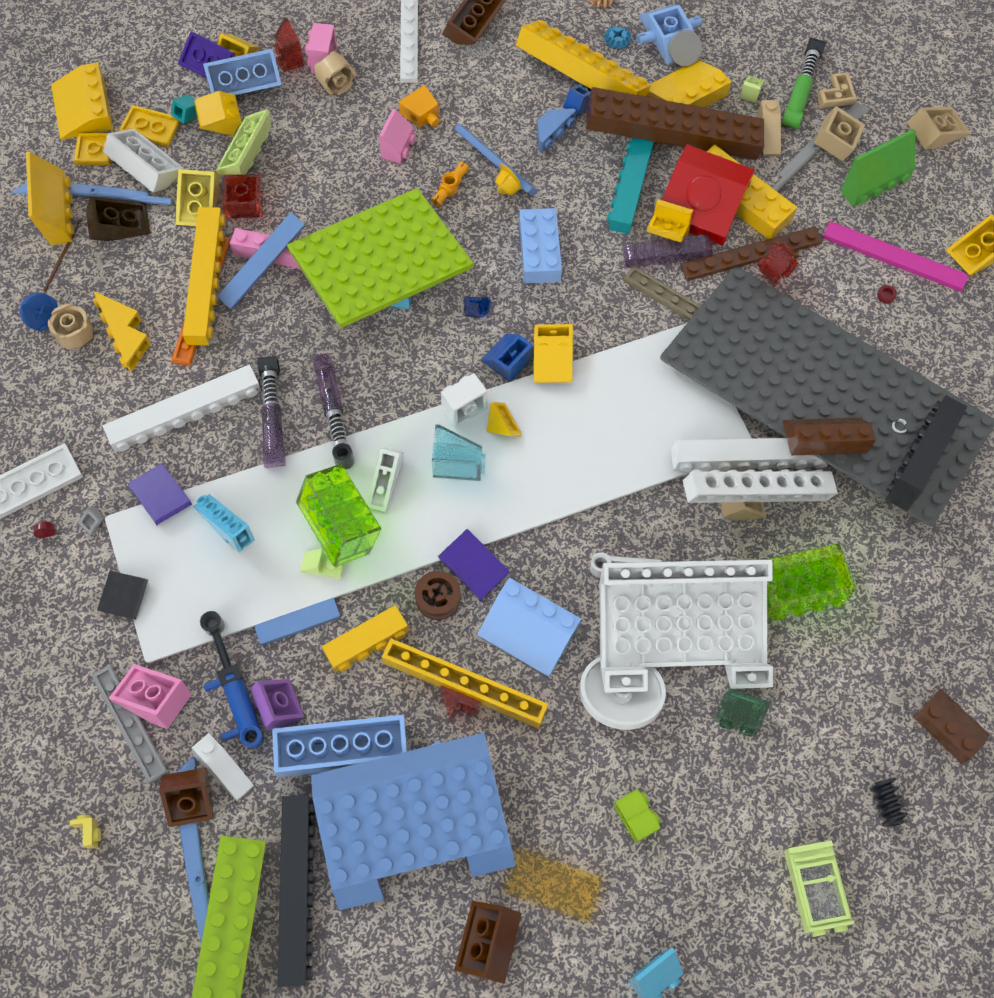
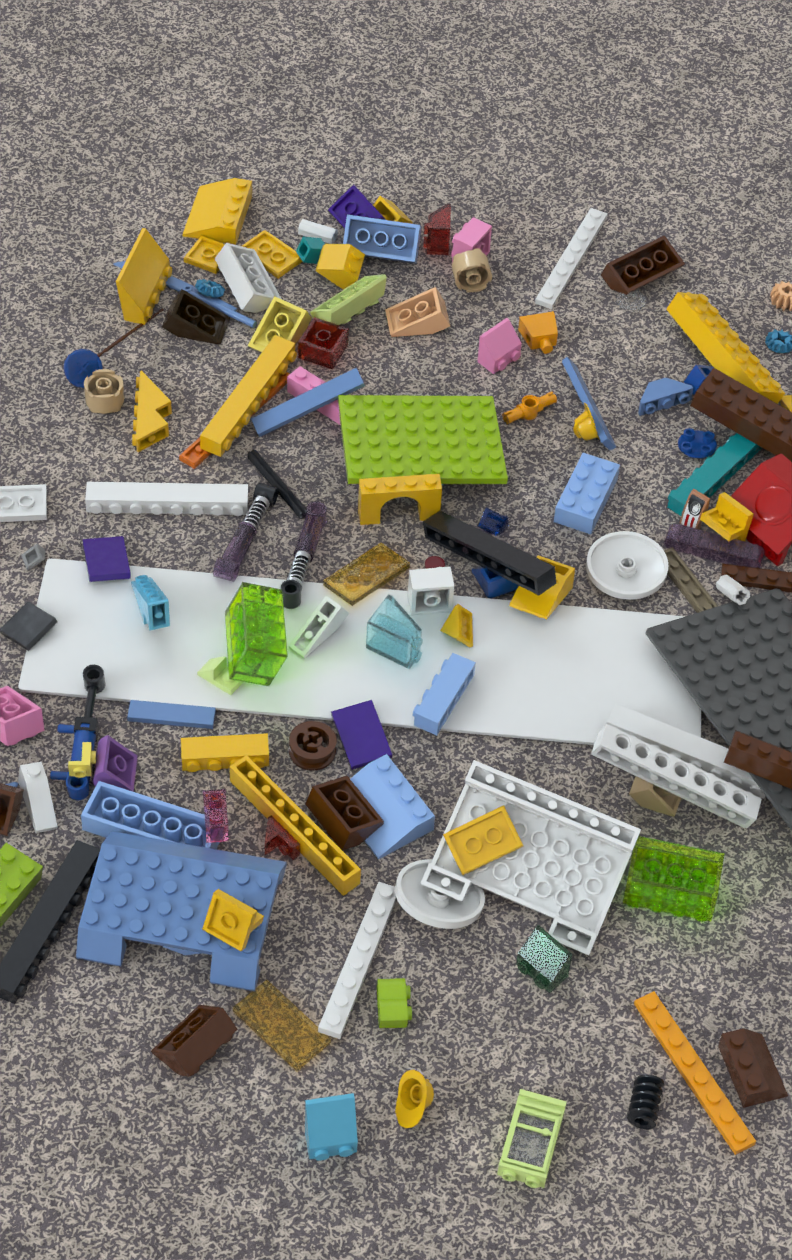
camera: 25 degrees right, 15 degrees down
none -> light yellow bracket [68,742,97,778]
none -> dark azure gear [195,279,225,298]
none -> yellow bracket [202,889,264,951]
none -> clear pink slope [203,789,229,843]
none -> black axle [248,449,308,519]
none -> white axle [298,219,338,244]
none -> reddish brown slope [305,775,384,851]
none -> white plate [318,882,397,1039]
none -> clear yellow tile [323,543,410,606]
none -> yellow arch [358,474,442,525]
none -> light nougat slope [385,287,450,337]
none -> yellow piece [395,1070,434,1128]
none -> light blue brick [412,653,476,735]
none -> black brick [423,511,557,595]
none -> dark red tile [424,556,445,569]
none -> yellow tile [443,805,524,876]
none -> white dish [586,531,668,600]
none -> light orange plate [634,991,756,1155]
none -> blue dish [678,428,717,458]
none -> slope [680,489,710,533]
none -> white axle [716,575,750,605]

